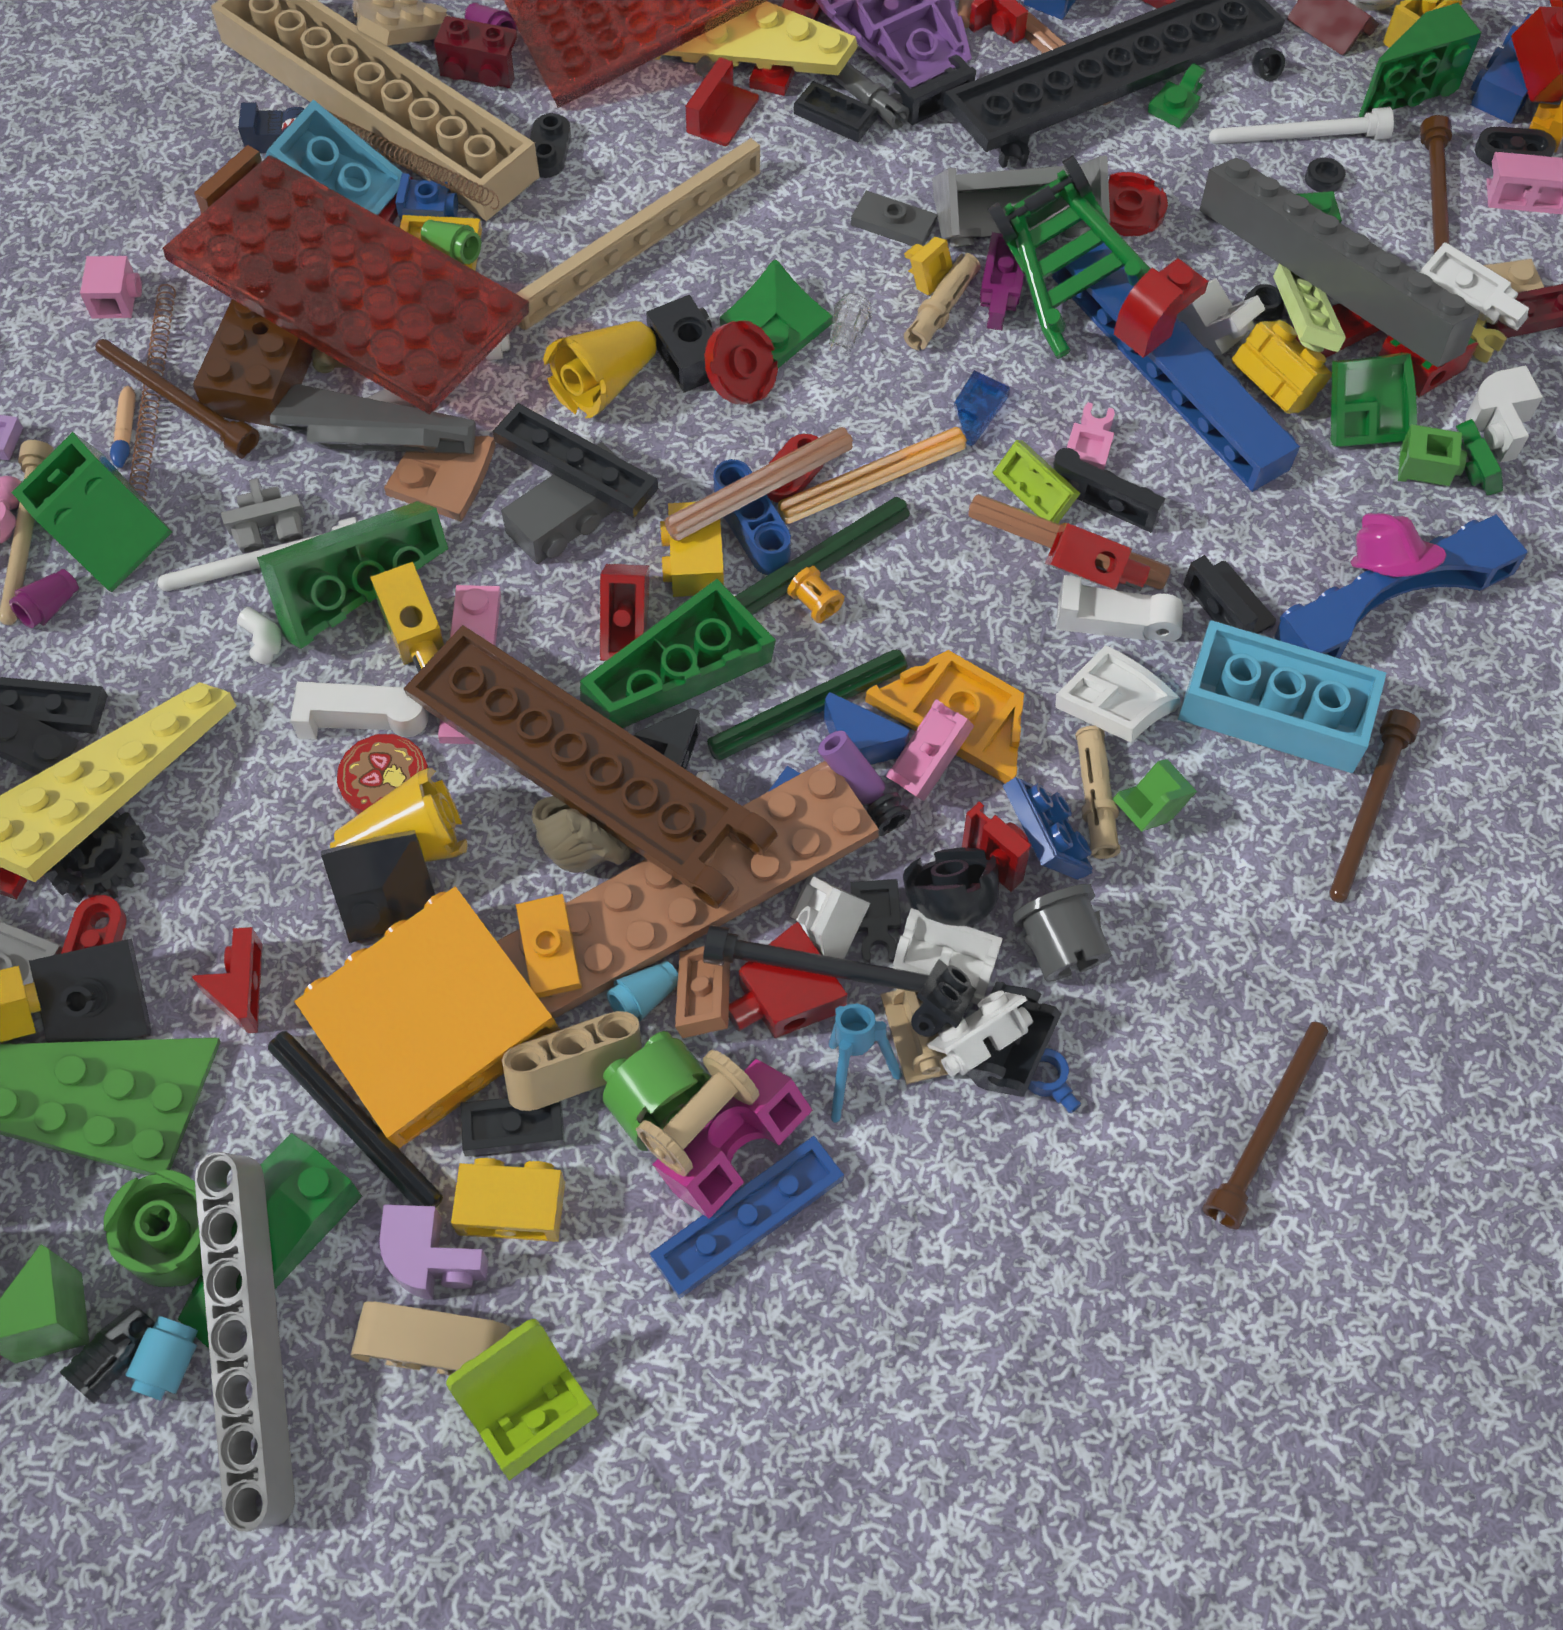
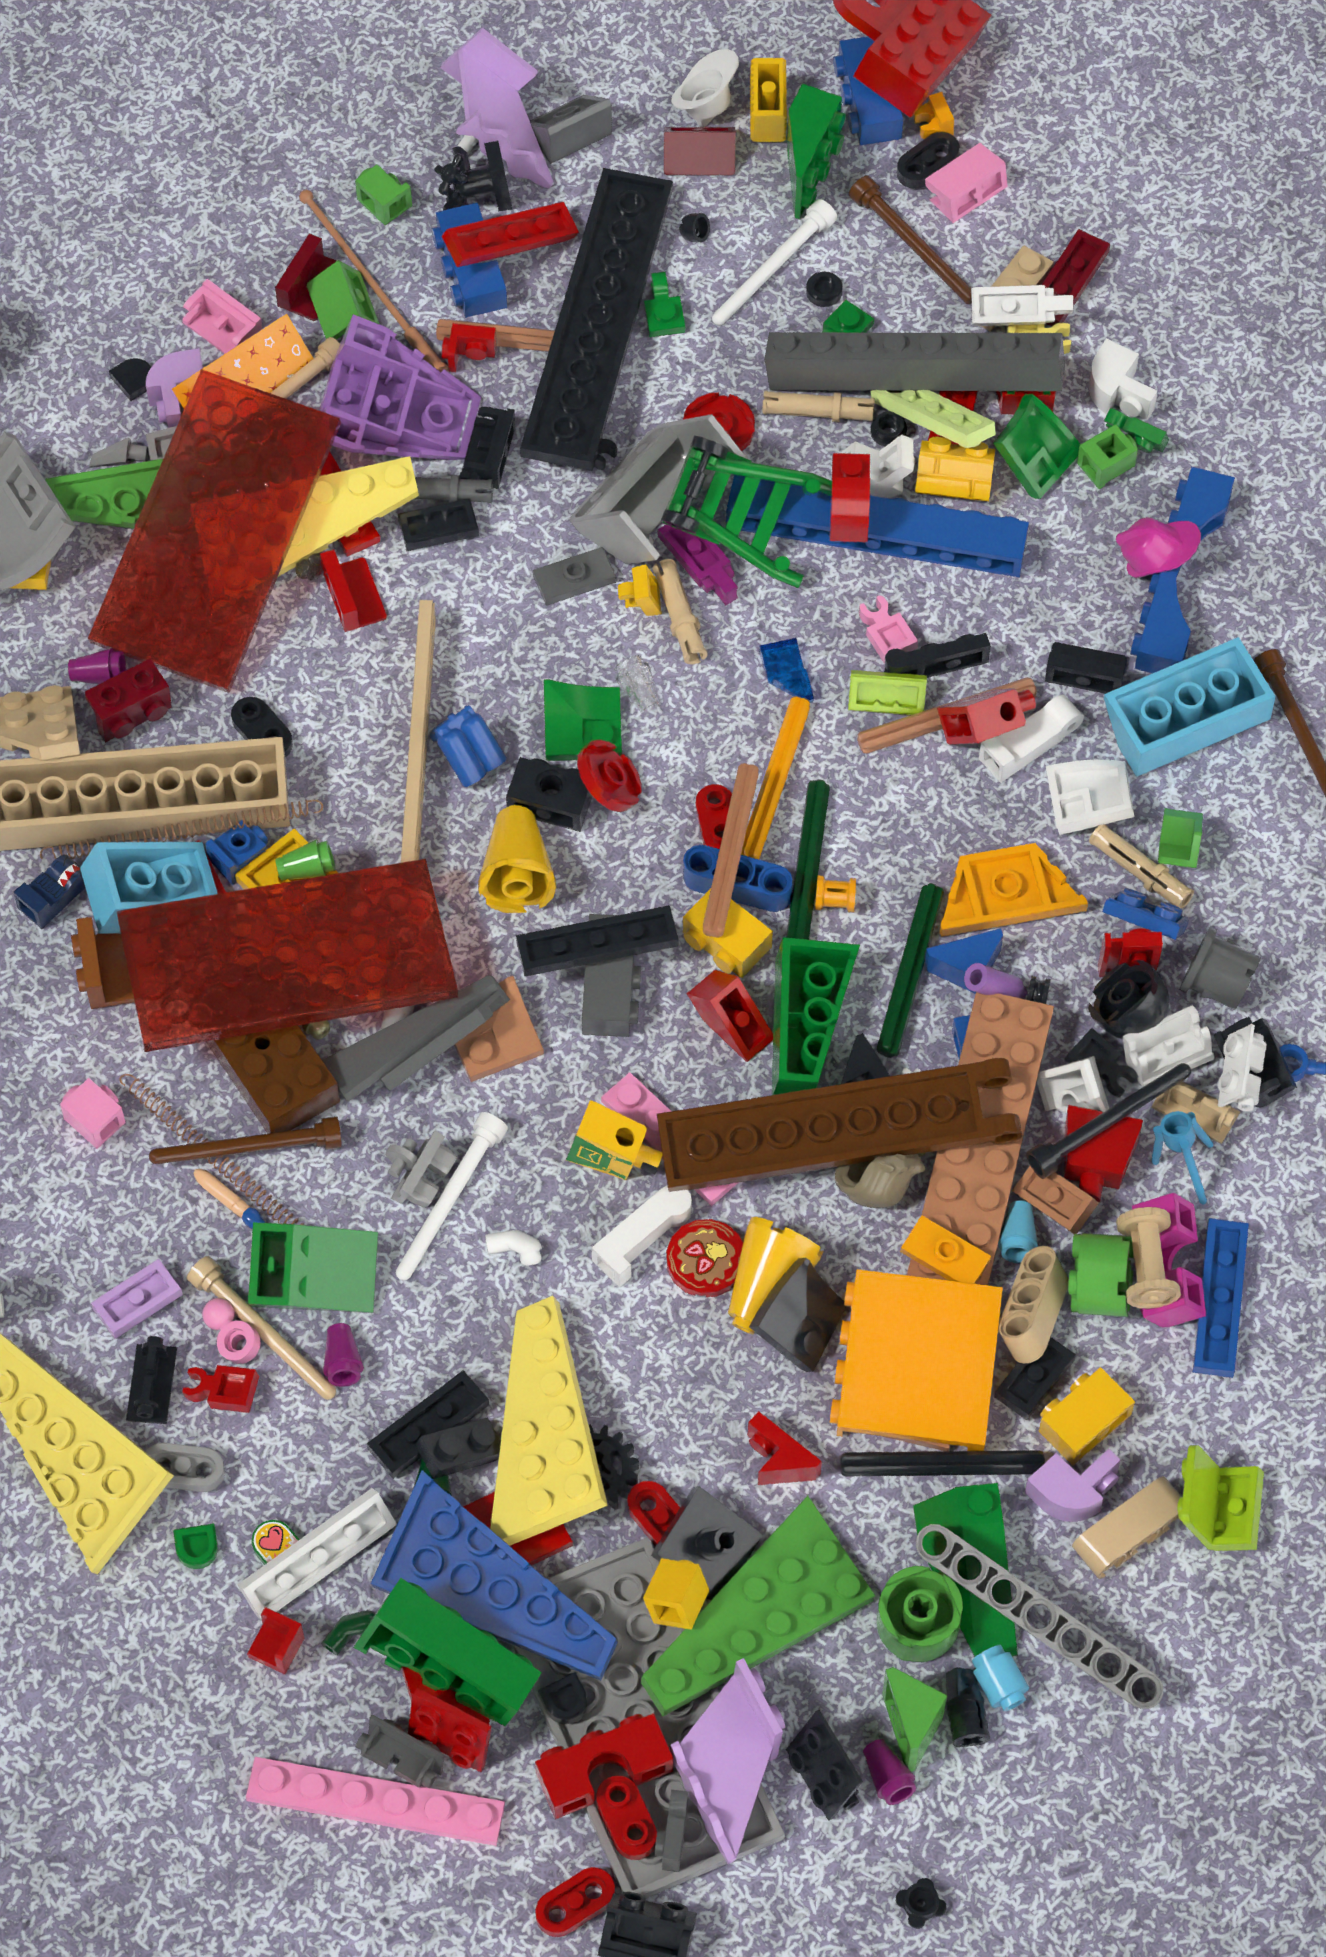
camera: 45 degrees left, 0 degrees up
green wedge [257,501,448,649] -> none
bright pink hinge [885,699,974,801] -> none
black hinge [911,959,977,1037] -> none
none -> blue piece [429,705,507,787]
none -> tan pin [762,390,875,422]

